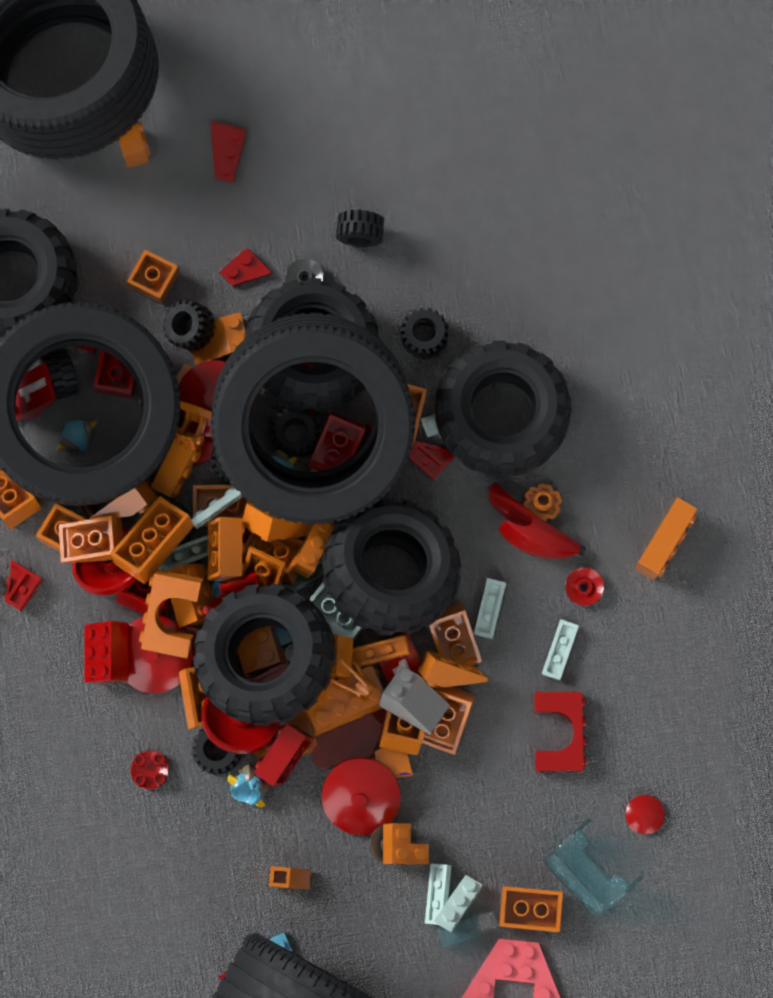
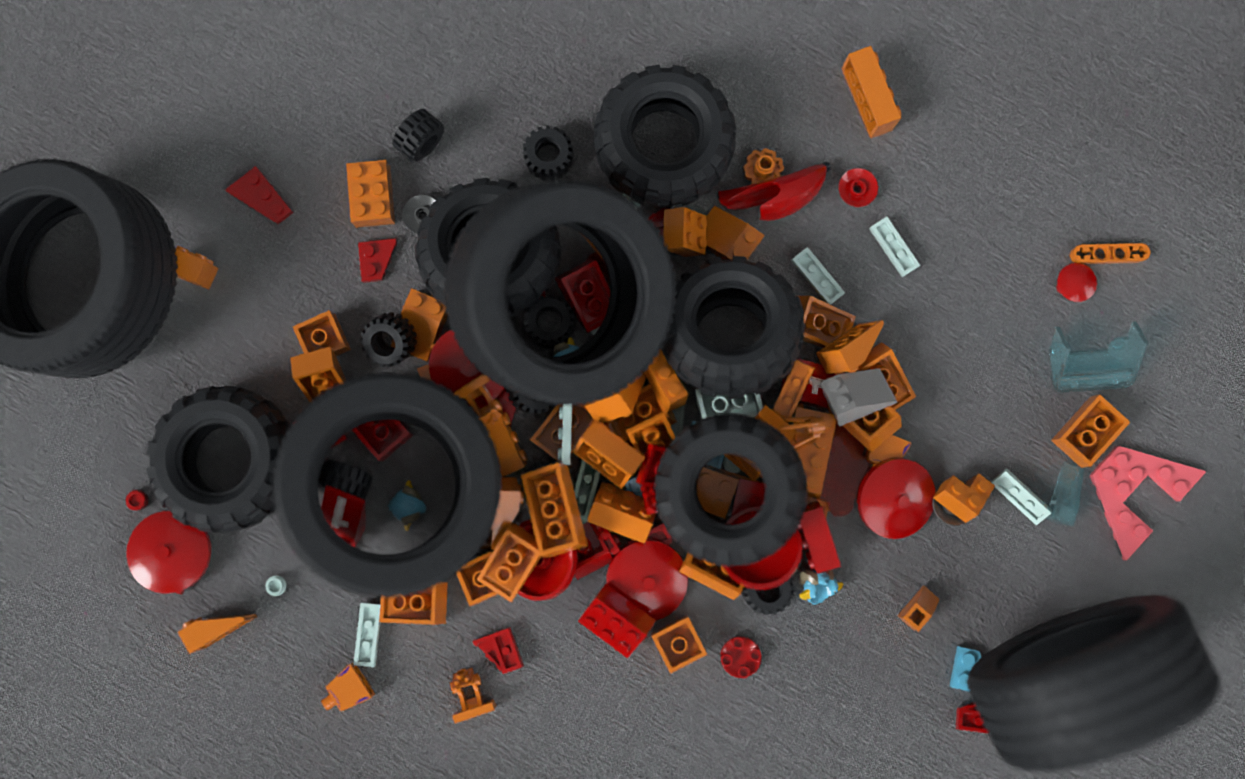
camera: 55 degrees left, 5 degrees up
orange arch [139,570,204,658] -> none
light aqua plate [434,875,482,932] -> none
red arch [534,692,587,772] -> none
none -> orange slope [290,347,346,403]
none -> orange brick [346,160,395,228]
none -> orange brick [651,615,707,674]
none -> orange brick [663,207,707,257]
none -> orange slope [706,206,765,260]
none -> orange beam [1070,243,1150,264]

